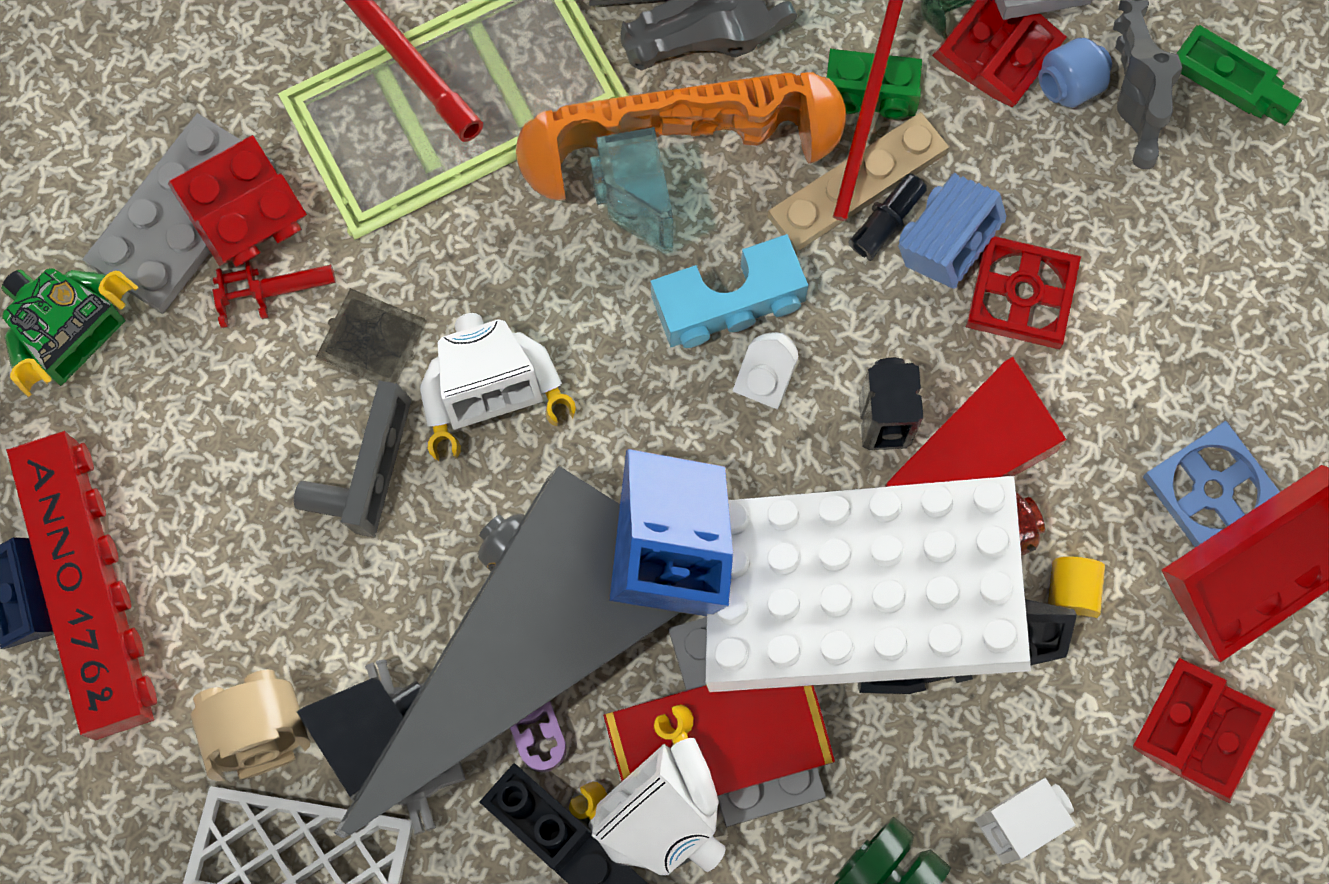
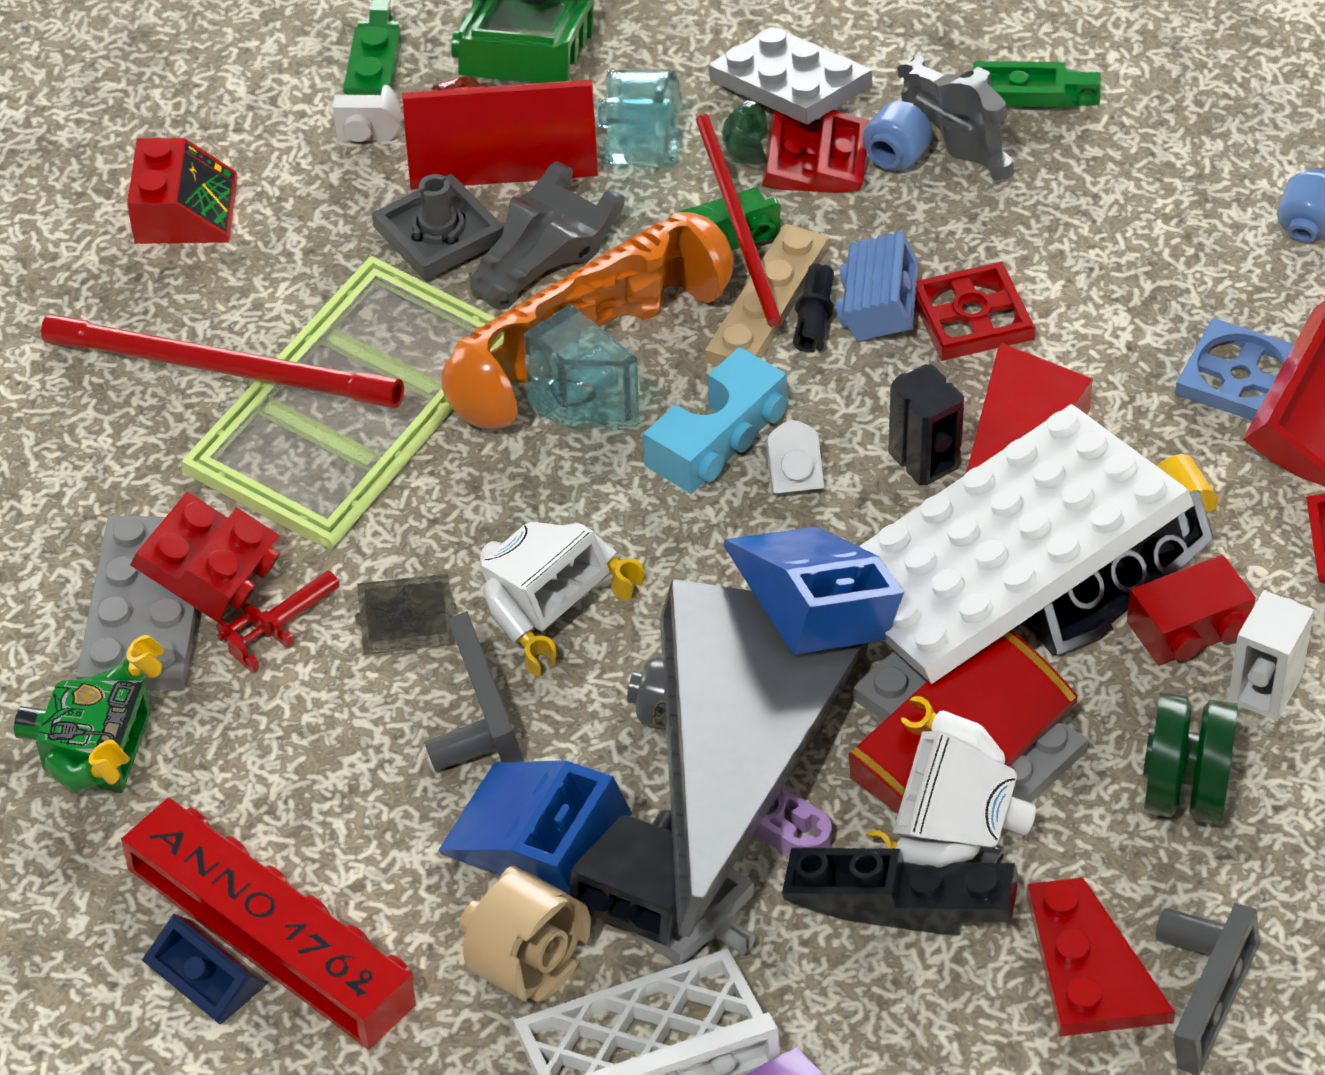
camera: 30 degrees left, 25 degrees down
none -> blue slope [439,760,632,895]
none -> red brick [1127,554,1256,666]

